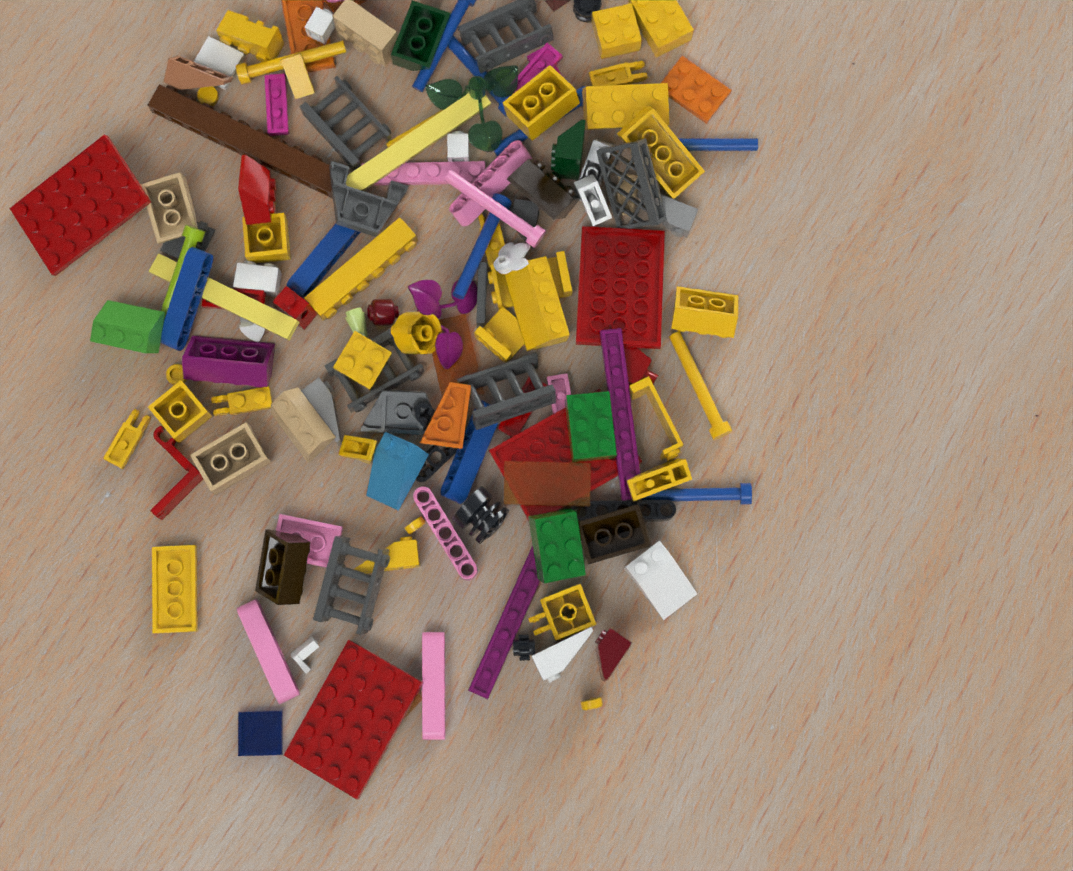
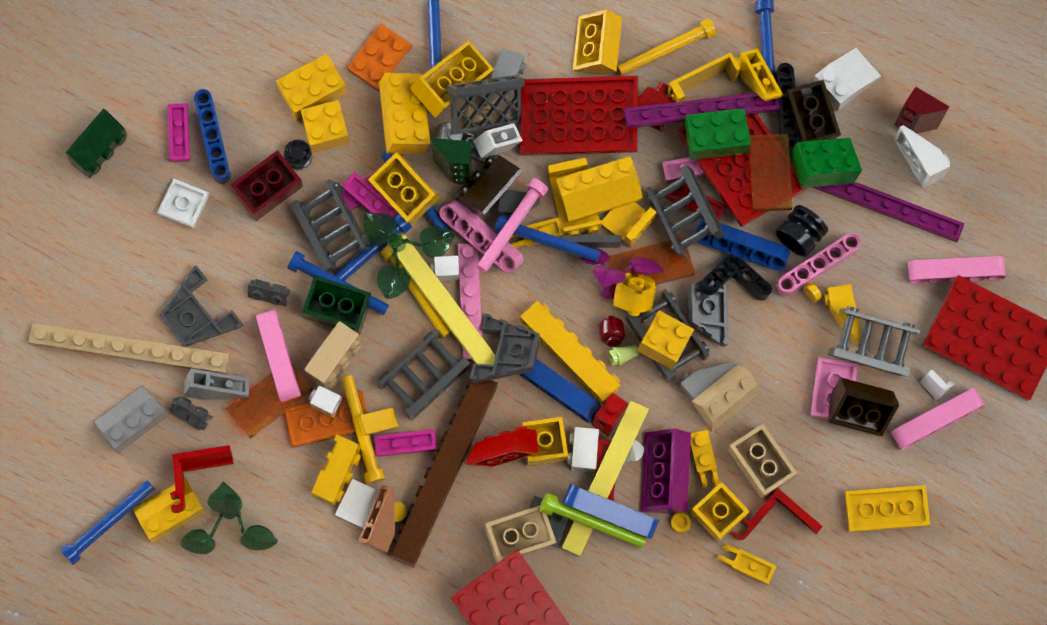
camera: 95 degrees left, 5 degrees down
bright green slope [90,300,165,354] -> none
clear blue tile [238,711,283,756] -> none
yellow slope [338,435,377,464] -> none
dark azure slope [366,432,429,511] -> none
orange wing [420,382,471,449] -> none
white plate [494,242,530,274] -> none
black gear [513,634,535,661] -> none
yellow hinge [528,584,597,642] -> none
yellow tile [580,697,603,710] -> none
yellow hinge [588,61,648,86] -> none

